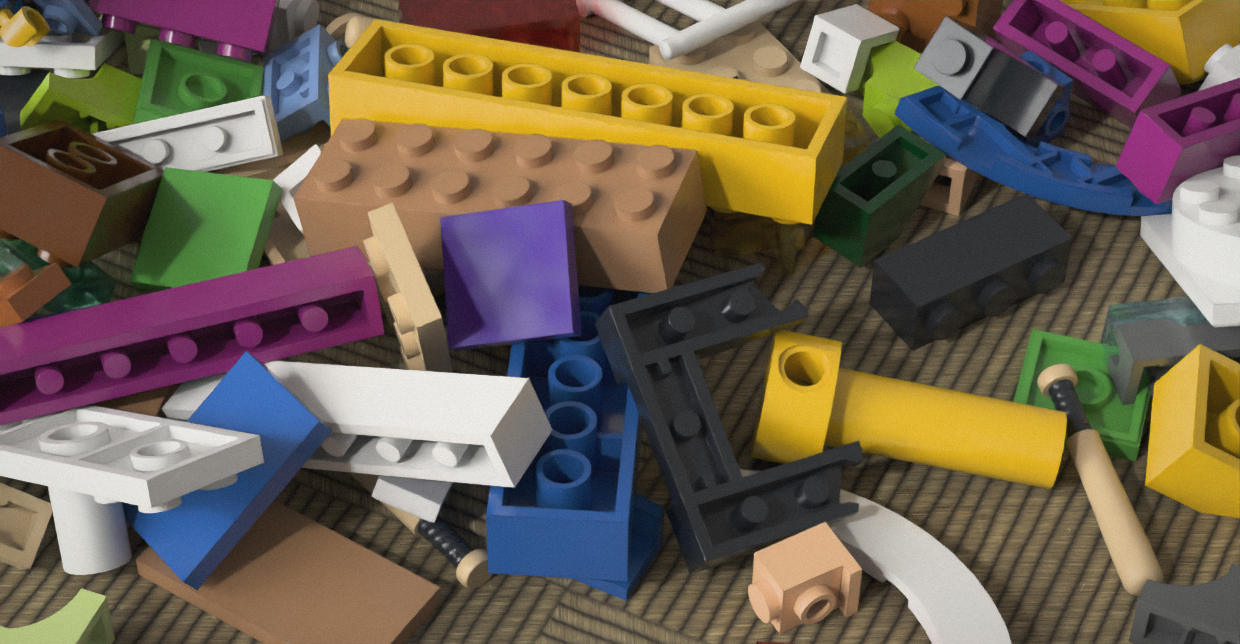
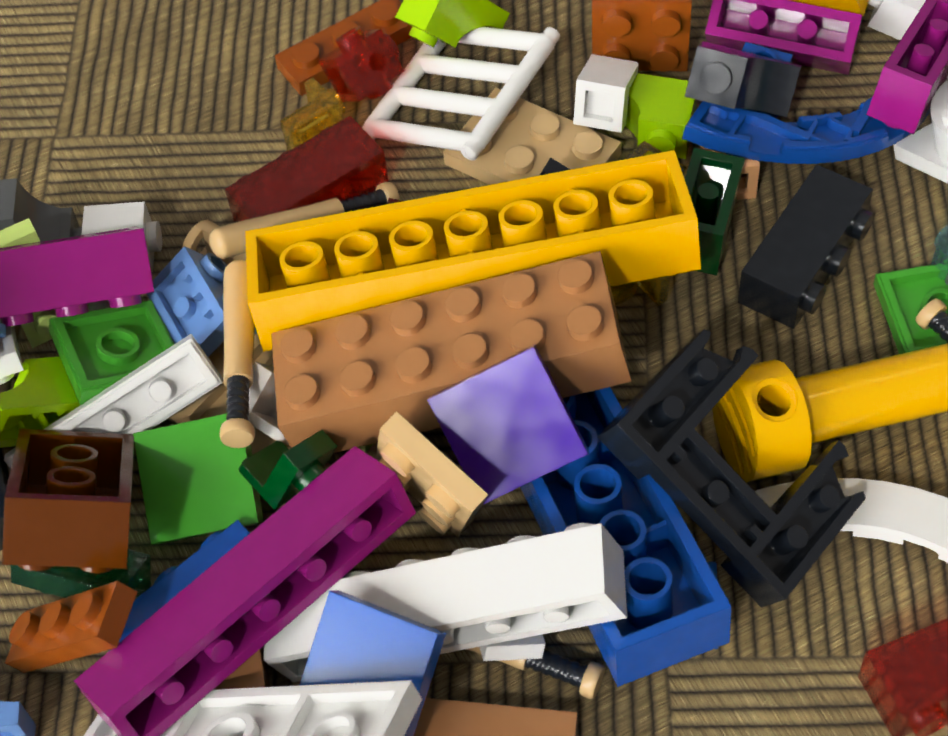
camera: 20 degrees left, 10 degrees up
light nougat brick [748,522,862,634] -> none
none -> tan piece [219,260,255,448]
none -> dark green bracket [239,430,337,510]

